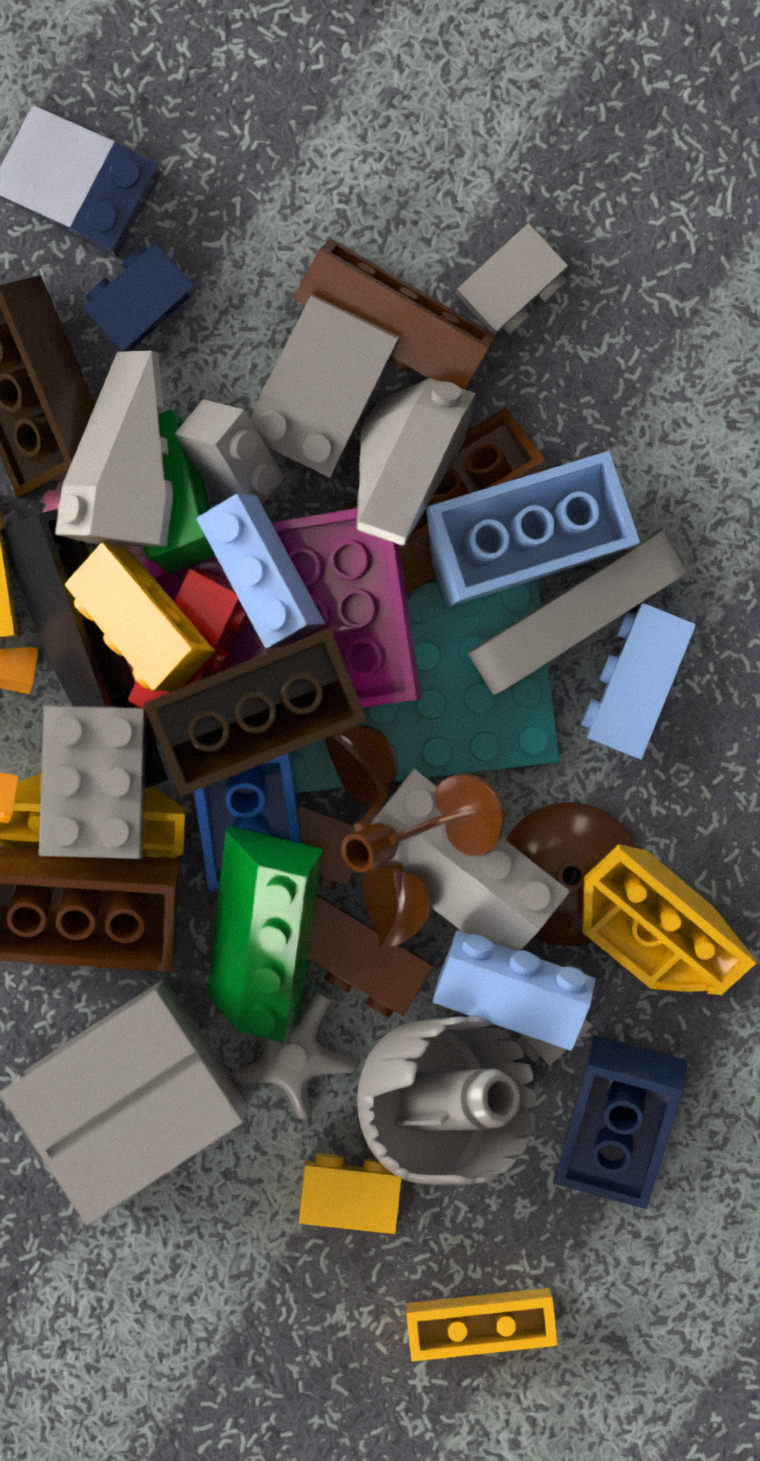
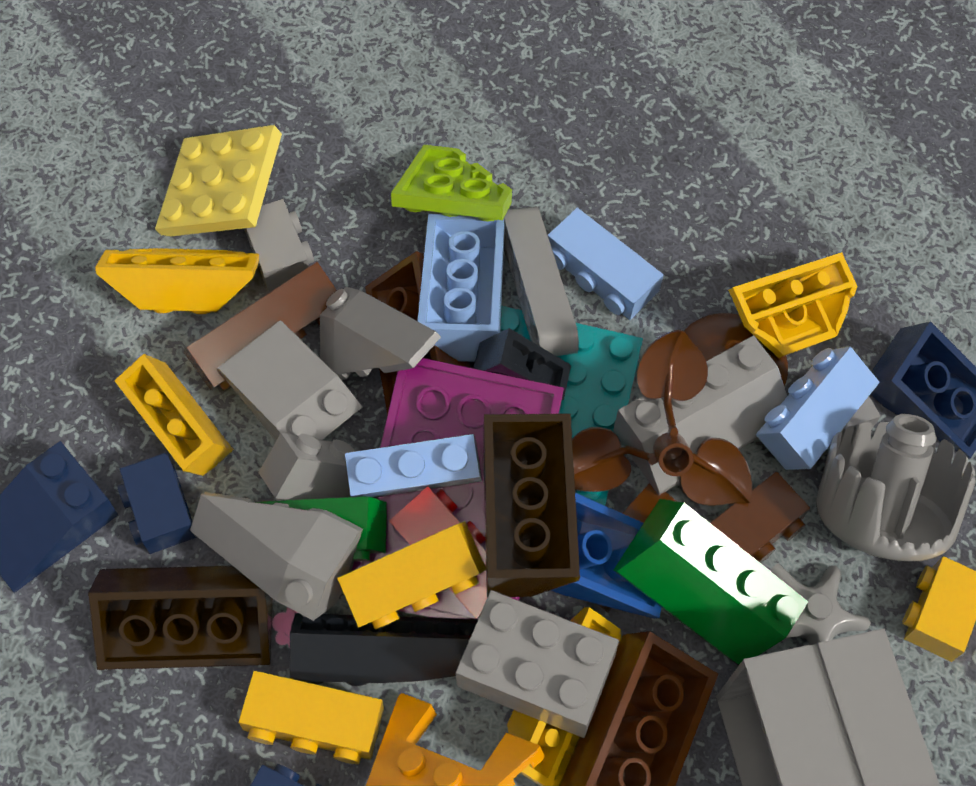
camera: 70 degrees left, 25 degrees down
none -> yellow wedge [95,248,259,314]
none -> yellow brick [114,354,234,476]
none -> light yellow plate [155,125,282,237]
none -> lime plate [391,145,512,222]
none -> black brick [473,328,571,401]

